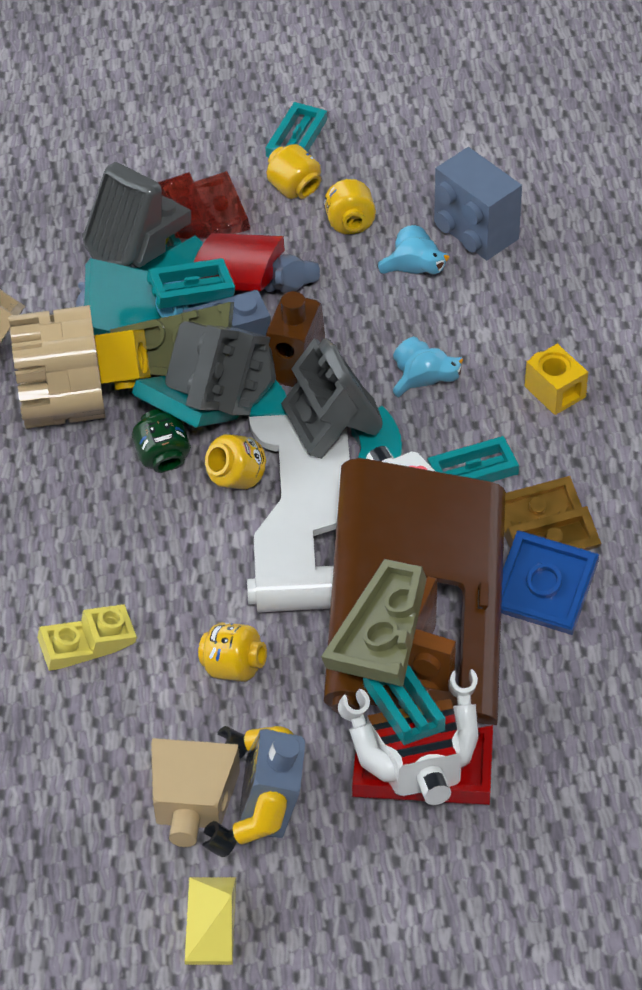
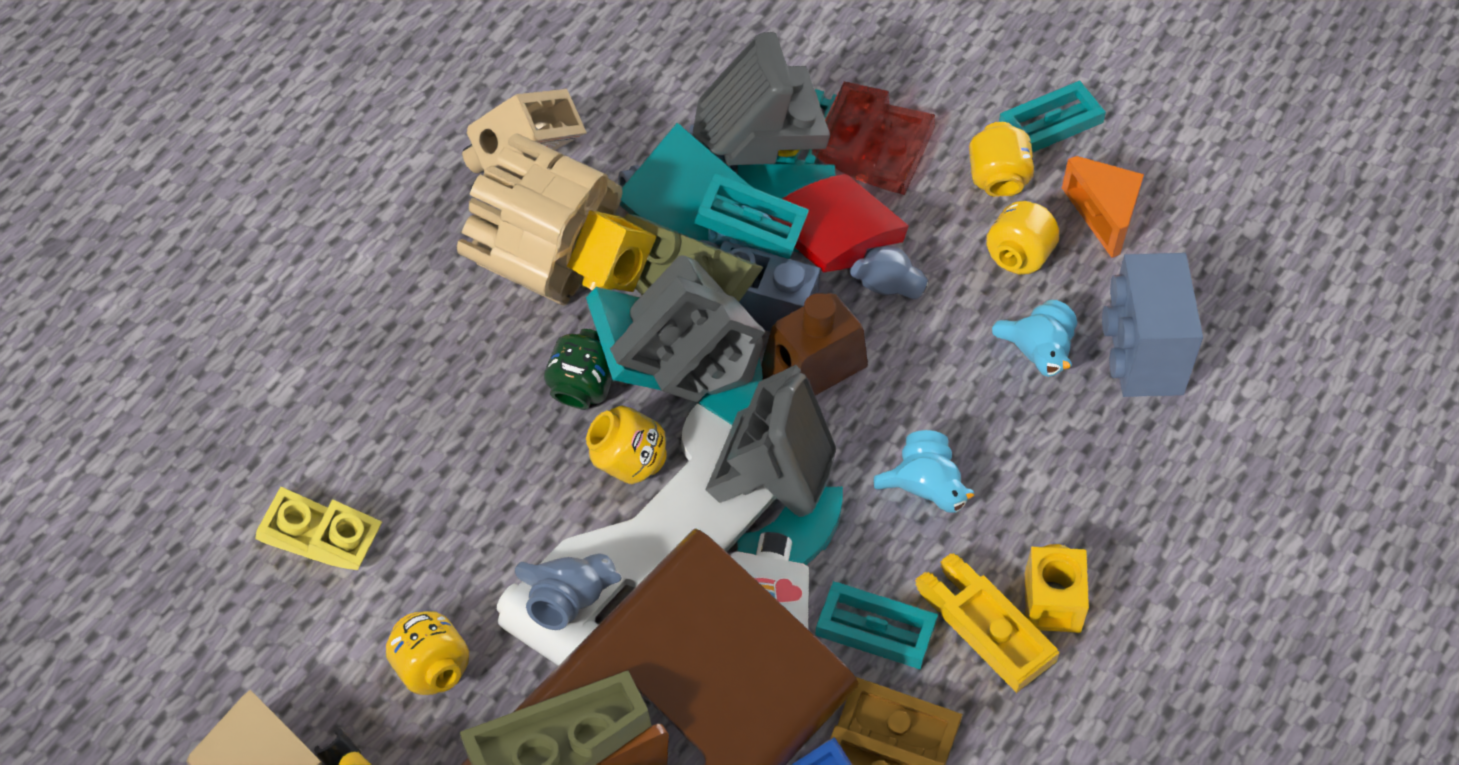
camera: 35 degrees right, 5 degrees up
none -> sand blue animal [515,553,622,630]
none -> yellow hinge [915,553,1060,693]
none -> orange slope [1062,156,1144,258]

